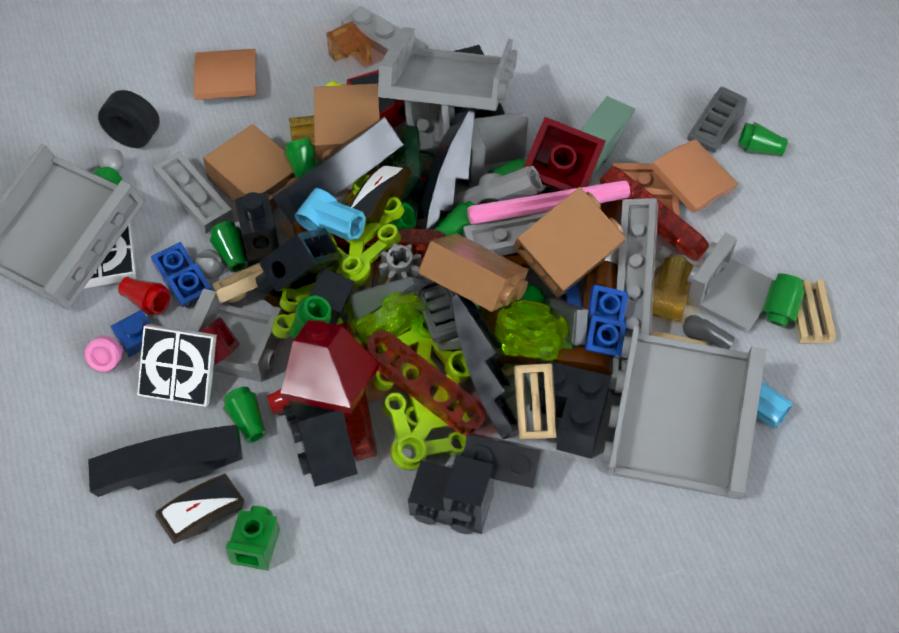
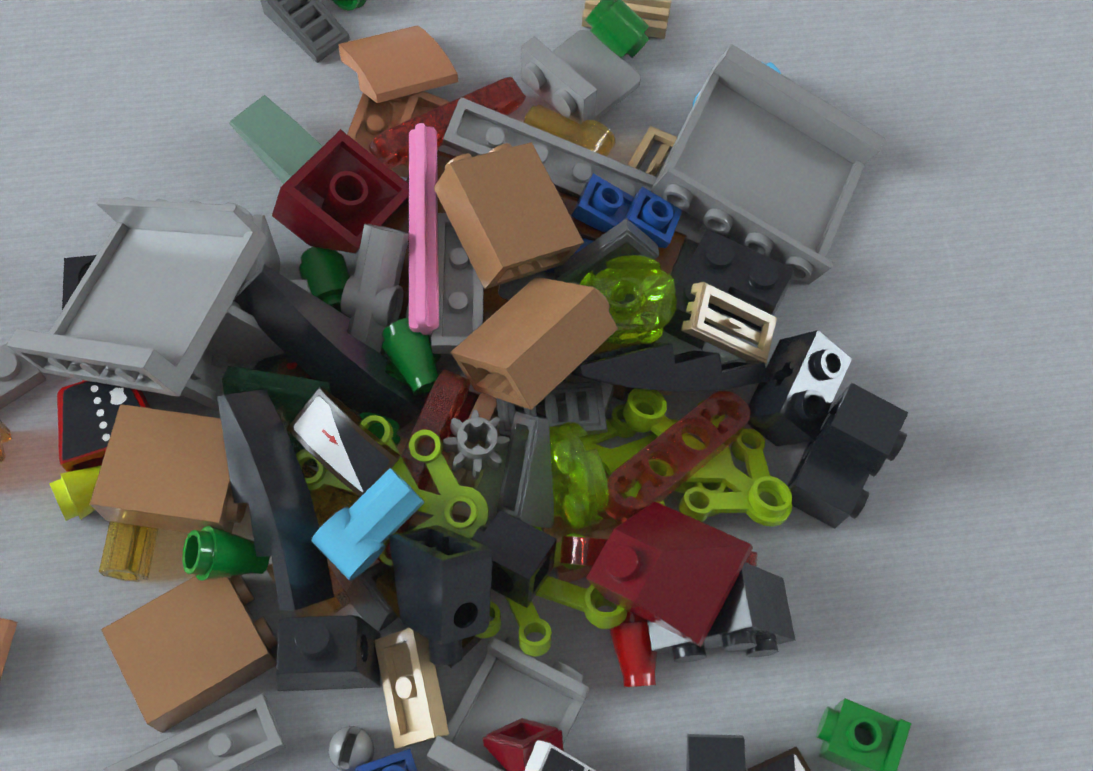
camera: 80 degrees left, 10 degrees up
green cone [210,221,248,272] -> none
green cone [223,387,267,443] -> none
green cone [289,295,331,339] -> none
dark grey arm [683,315,735,349] -> none

